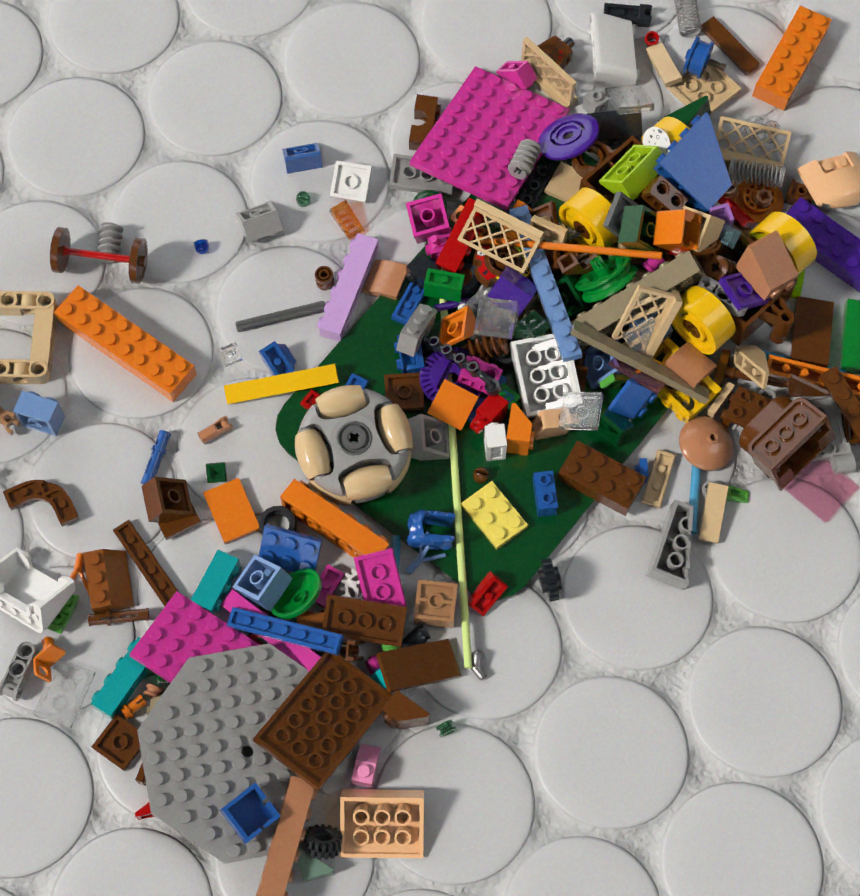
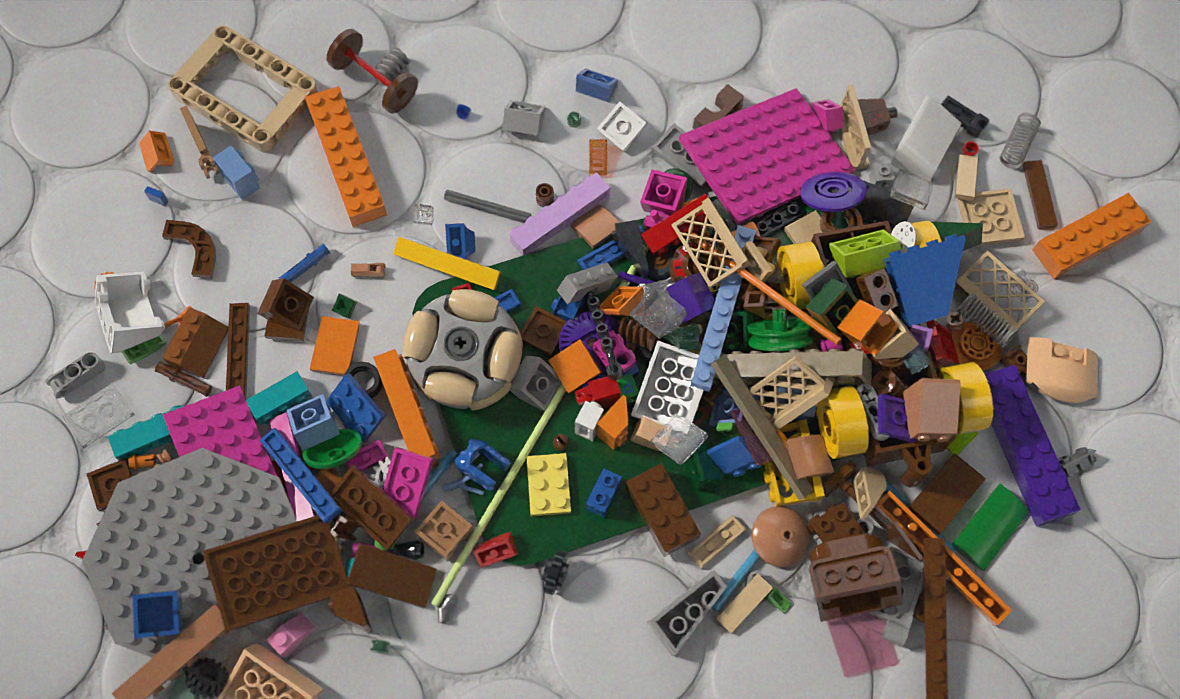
camera: 30 degrees right, 0 degrees up
orange bracket [33,637,66,683] -> none
green panel [424,268,465,302] -> none
light grey piece [508,139,542,180] -> none
clear tile [622,316,656,355] -> none
blue plate [634,458,649,483] -> none
blue wheel [683,36,726,80] -> none
tan tile [706,382,735,418] -> none
nougat bush [755,189,773,208] -> none

